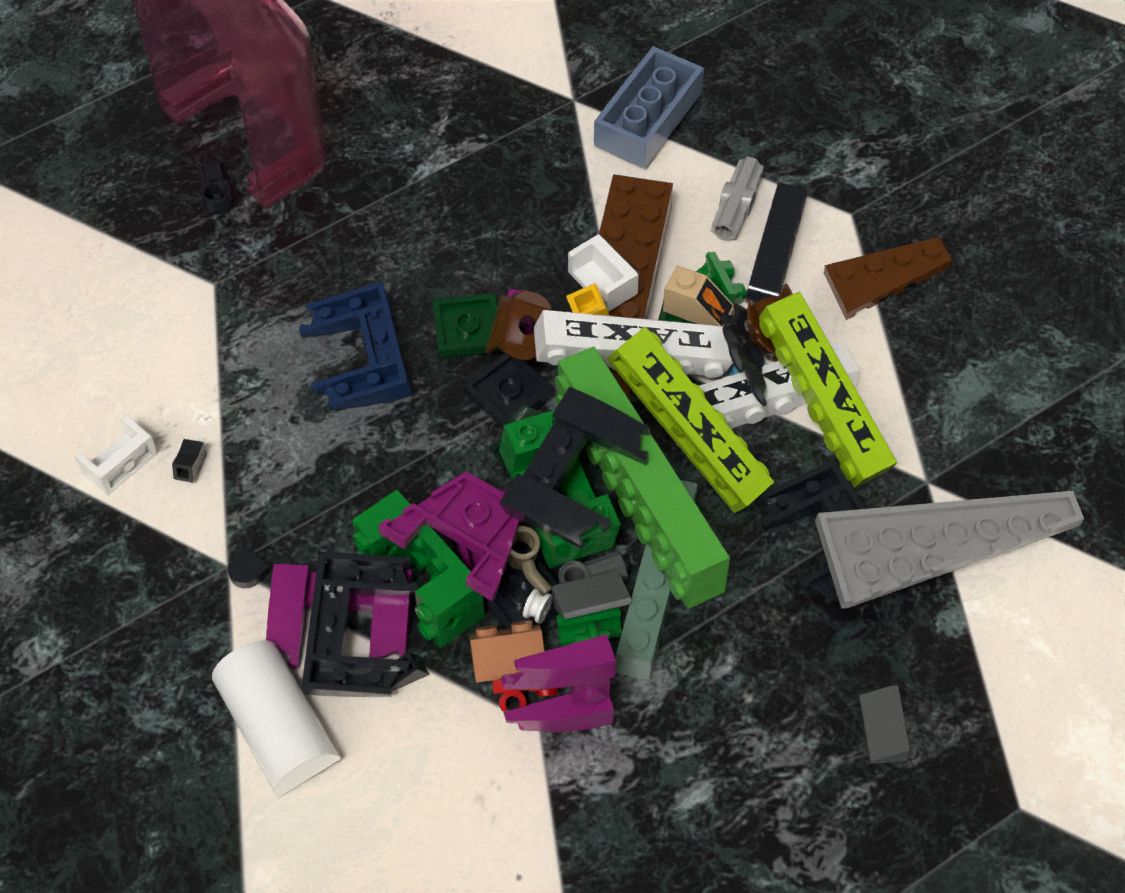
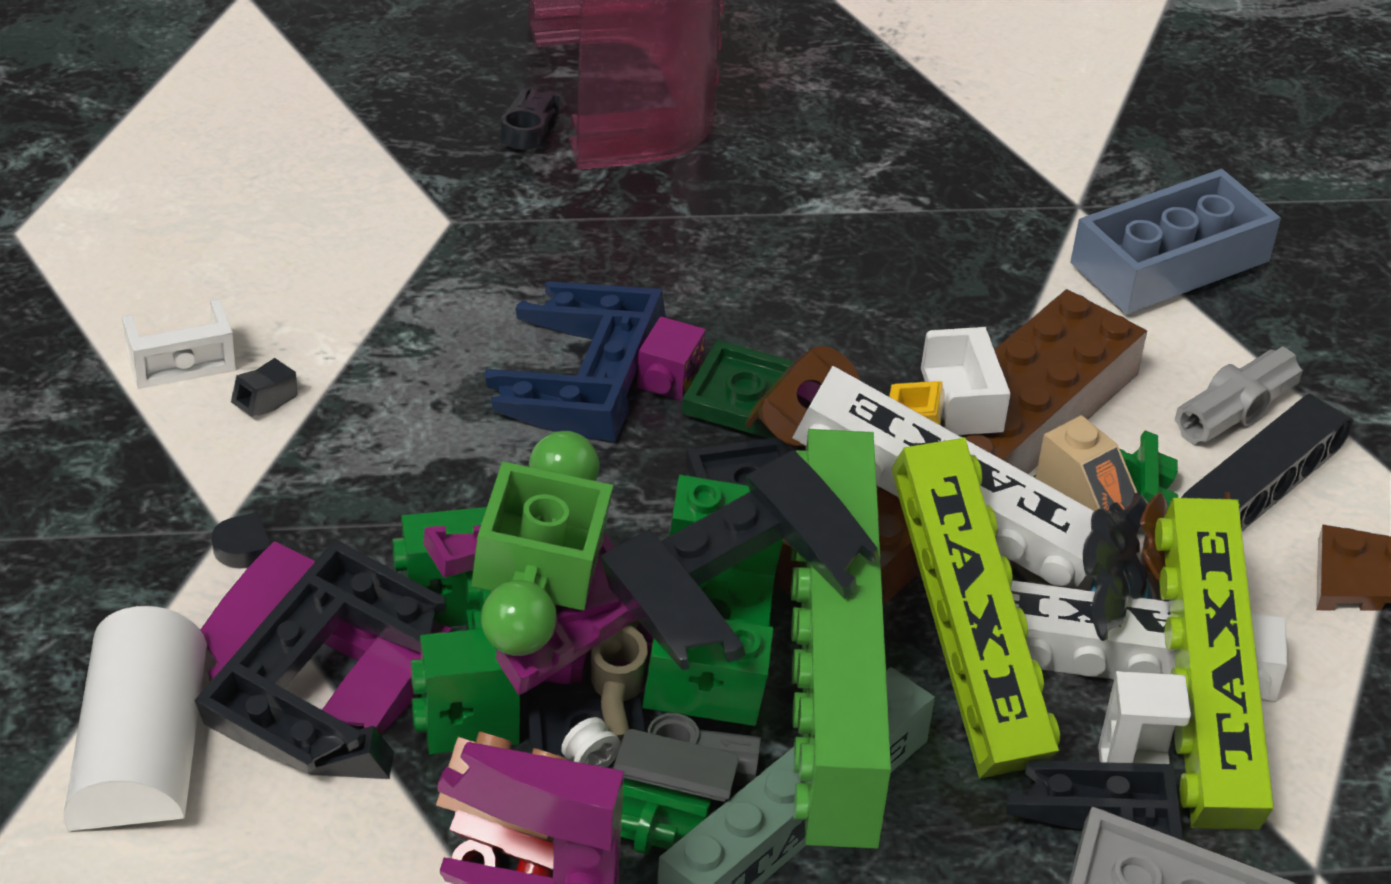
camera: 25 degrees right, 15 degrees down
none -> bright green brick [471,431,613,656]
none -> magenta brick [637,316,706,401]
none -> white panel [1098,671,1191,764]

